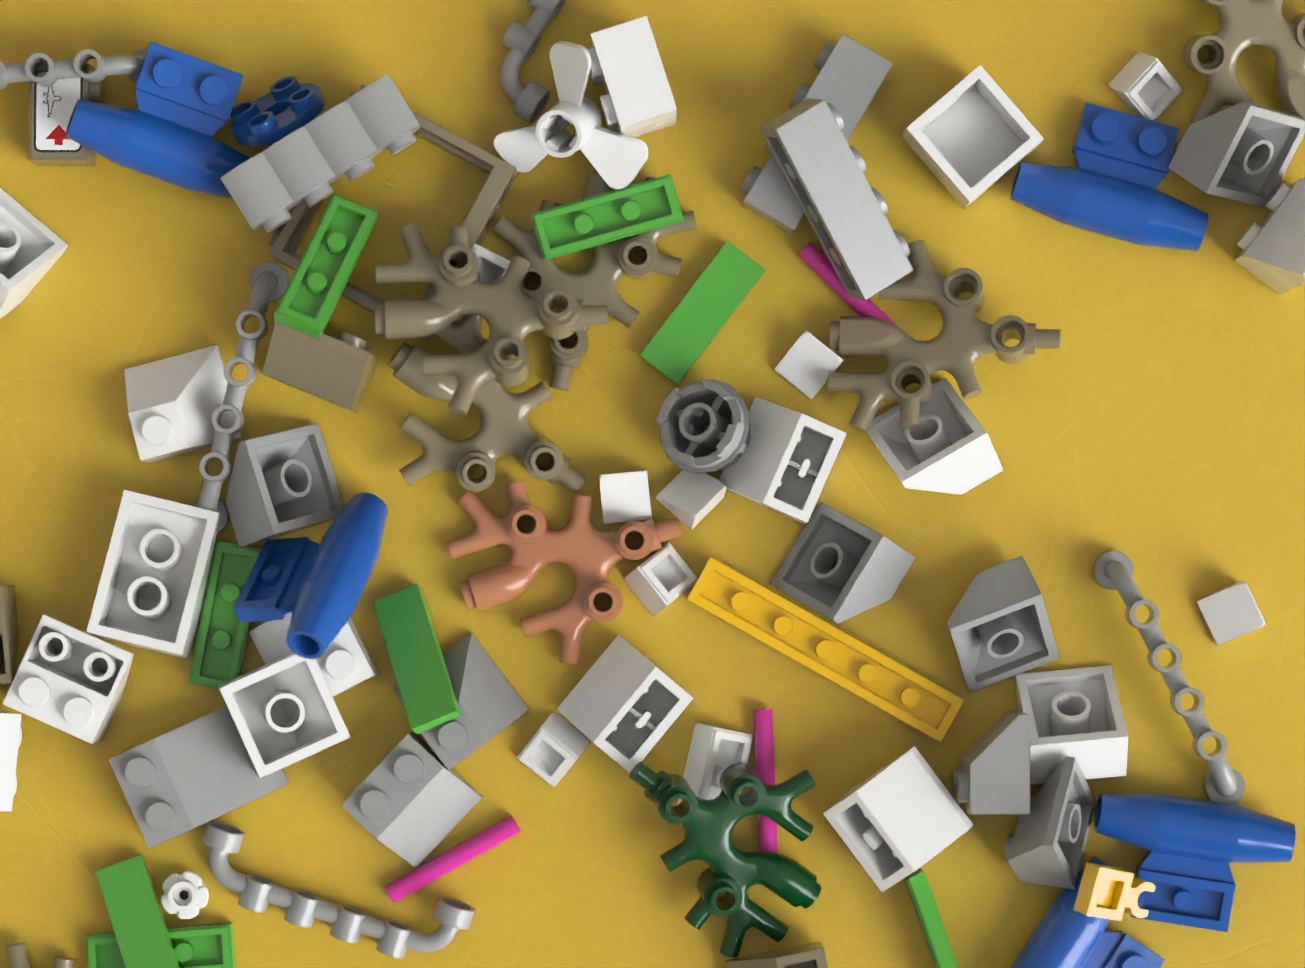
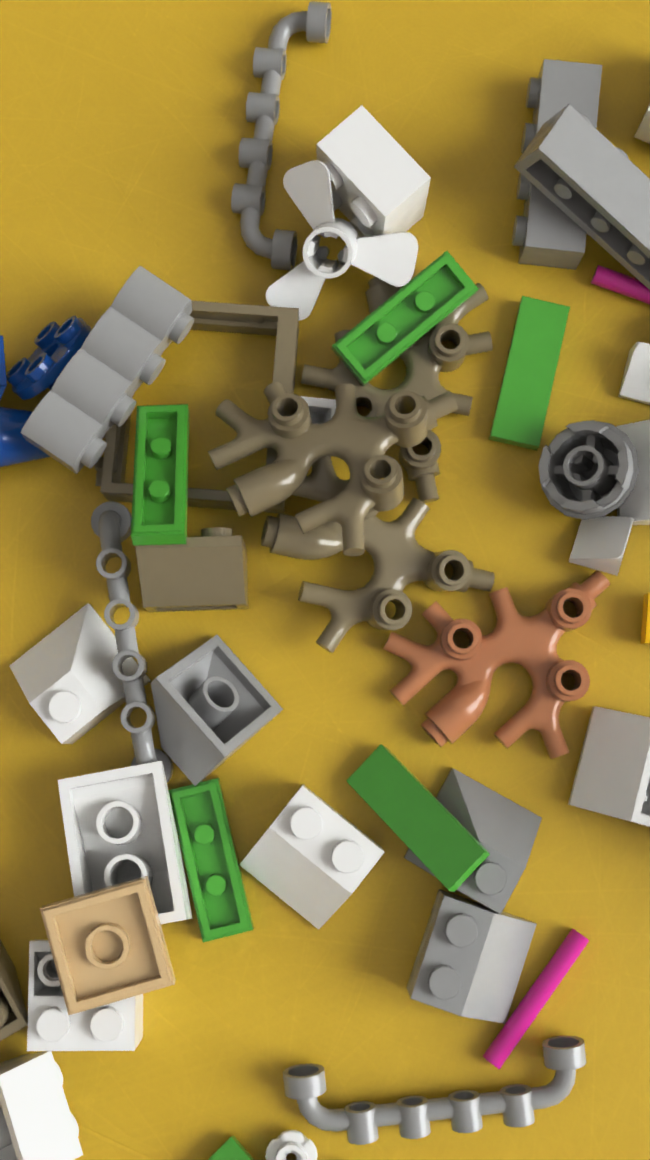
camera: 25 degrees left, 5 degrees down
light grey slope [108,706,290,849] -> none
white slope [219,653,350,778] -> none
blue plate [233,492,388,659] -> none
white slope [516,713,590,788] -> none
white slope [599,470,652,524] -> none
white slope [624,542,698,615] -> none
none -> tan tile [40,876,176,1015]

